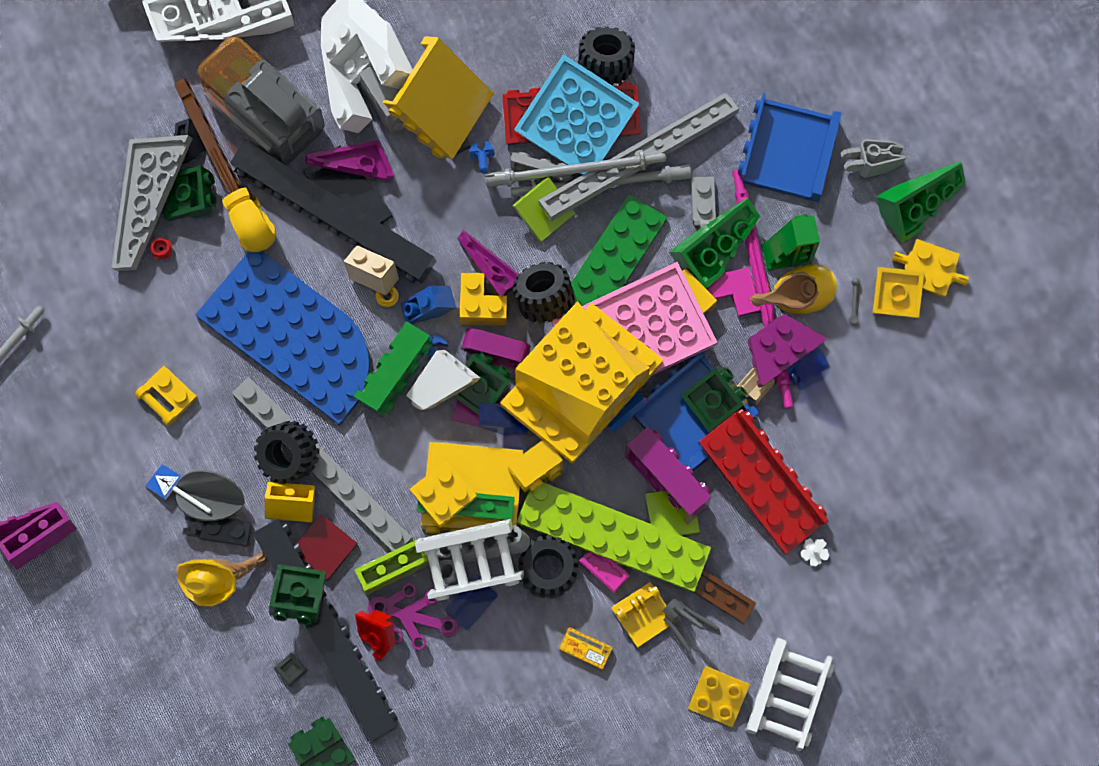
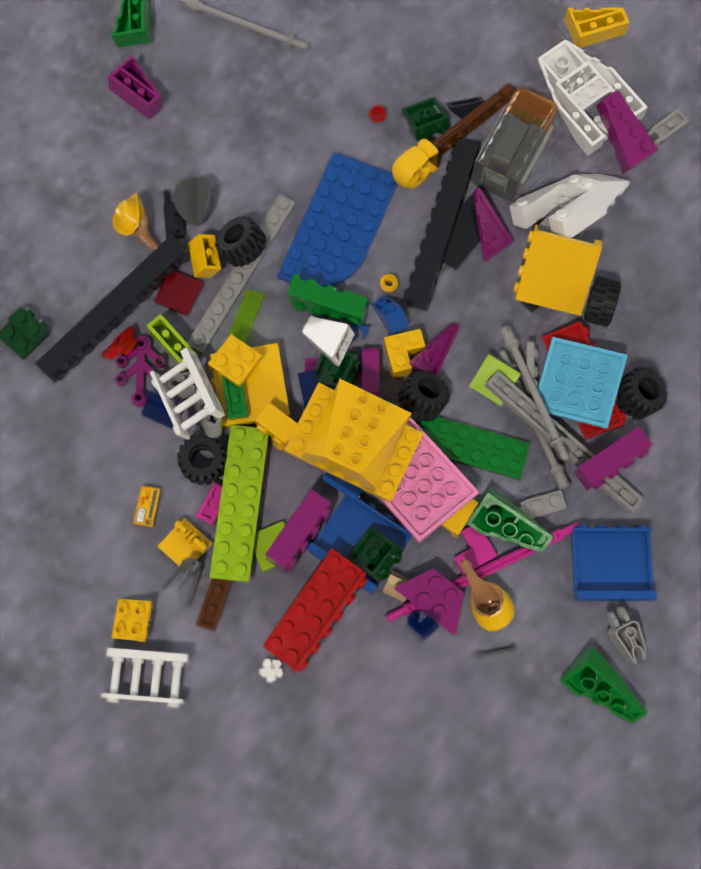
camera: 75 degrees right, 0 degrees up
light grey wing [112,135,193,271] -> none
yellow plate [134,365,198,426] -> none
piece [145,464,211,513] -> none
dark green plate [269,564,326,625] -> none
pearl dark grey tile [274,652,308,686] -> none
tan brick [344,246,399,295] -> none
blue bar [469,141,495,174] -> none
green wedge [761,214,820,271] -> none
yellow plate [873,267,924,318] -> none
yellow plate [892,239,969,298] -> none
none -> clear neon green plate [227,289,264,344]
none -> magenta wedge [573,426,653,491]
none -> black tyre [584,276,621,327]

